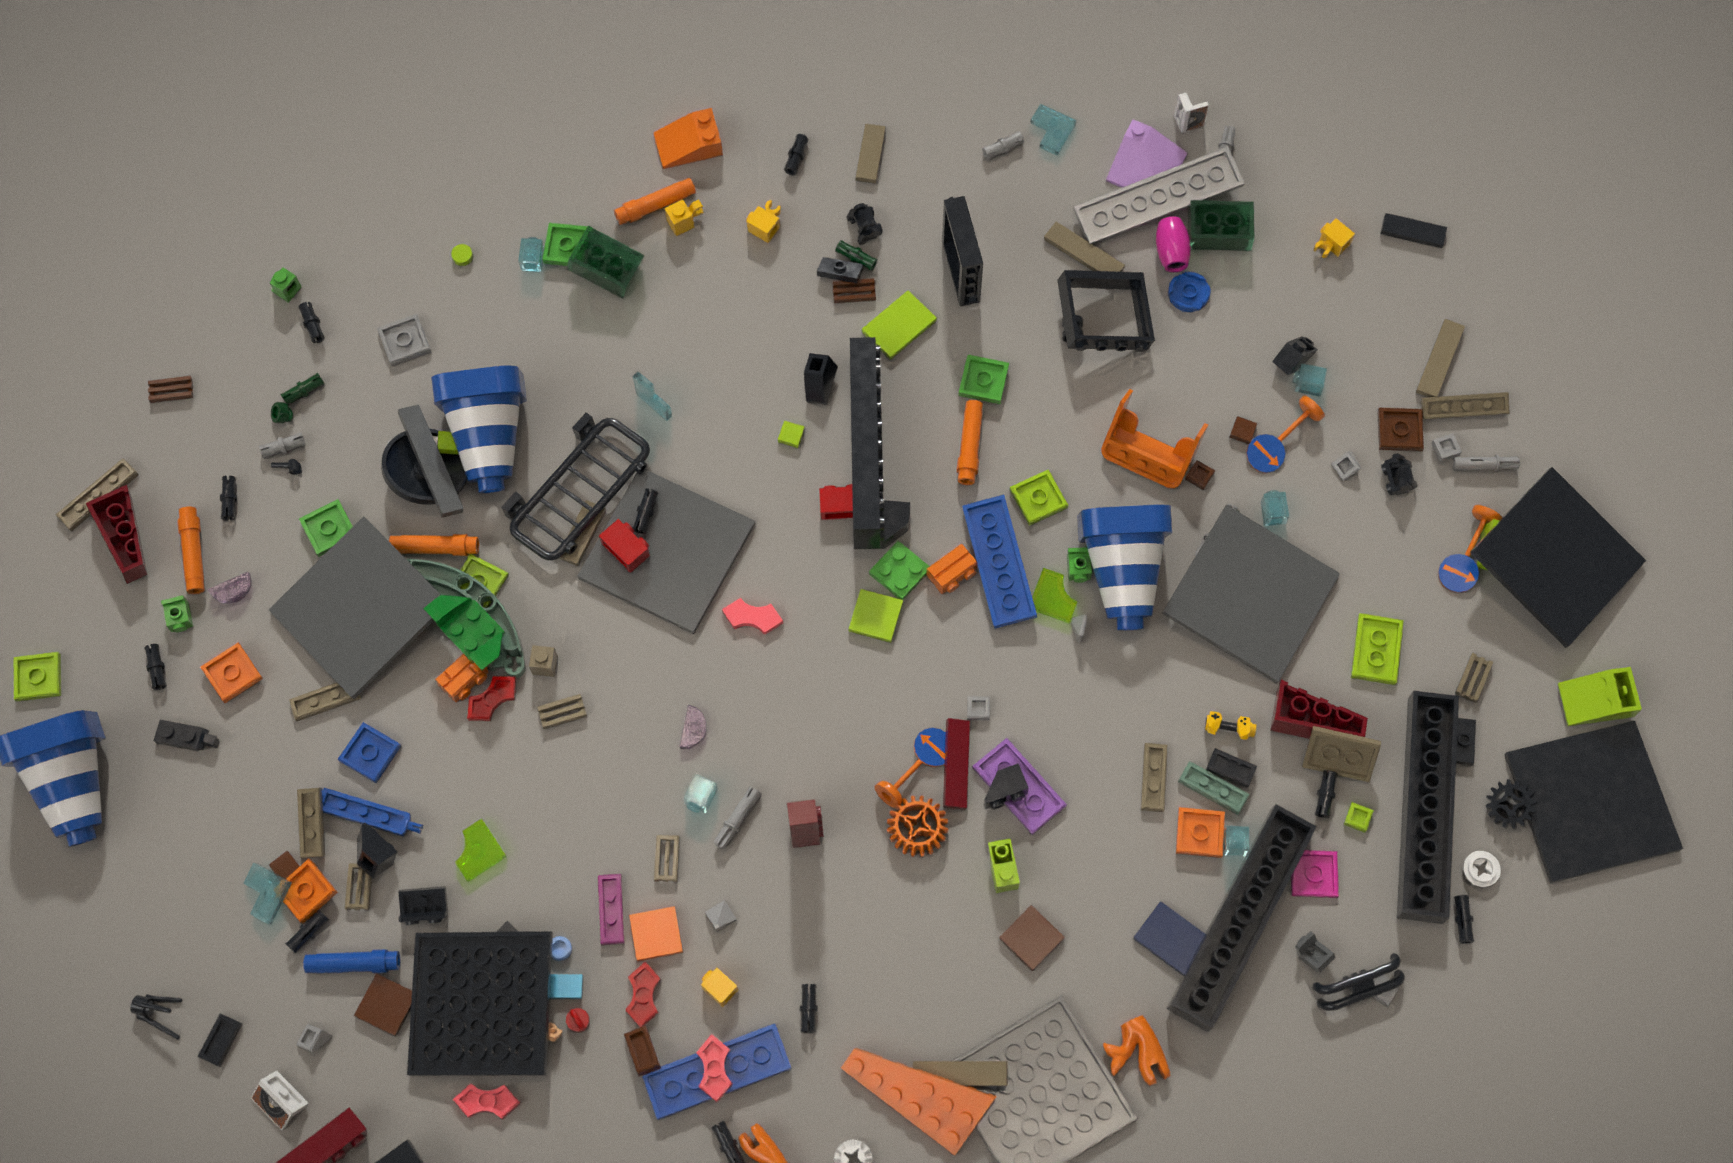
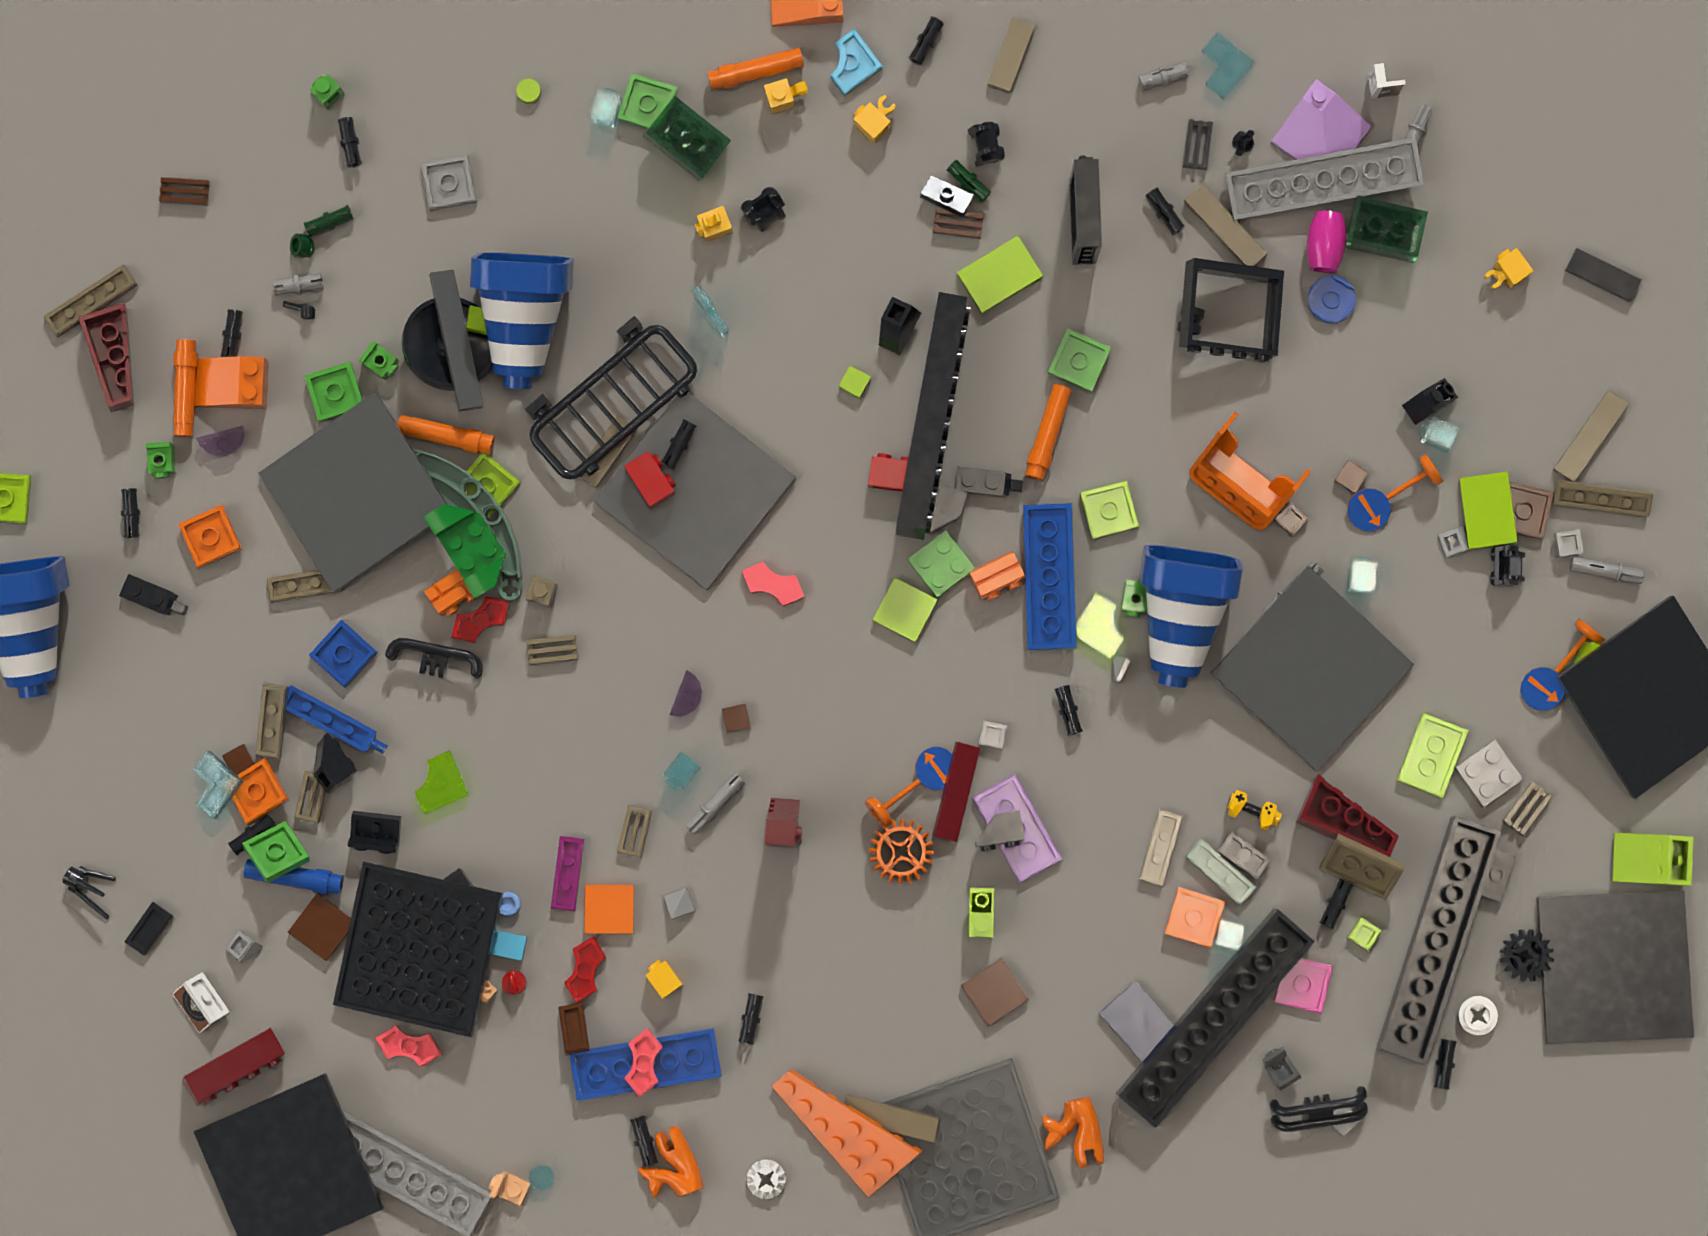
camera: 15 degrees right, 15 degrees up
none -> orange slope [195,356,269,409]
none -> bright green plate [242,821,310,883]
none -> bright green brick [359,341,399,380]
none -> black piece [385,638,483,678]
none -> yellow brick [694,206,733,242]
none -> reddish brown tile [722,704,751,733]
none -> black piece [741,187,786,232]
none -> medium azure tile [830,29,883,96]
none -> hinge [955,466,1023,497]
none -> black pin [1054,685,1083,736]
none -> black pin [1145,187,1185,235]
none -> black tile [1183,119,1213,170]
none -> black plate [1232,130,1254,156]
none -> light grey plate [1455,740,1523,807]
none -> lime tile [1459,471,1518,550]

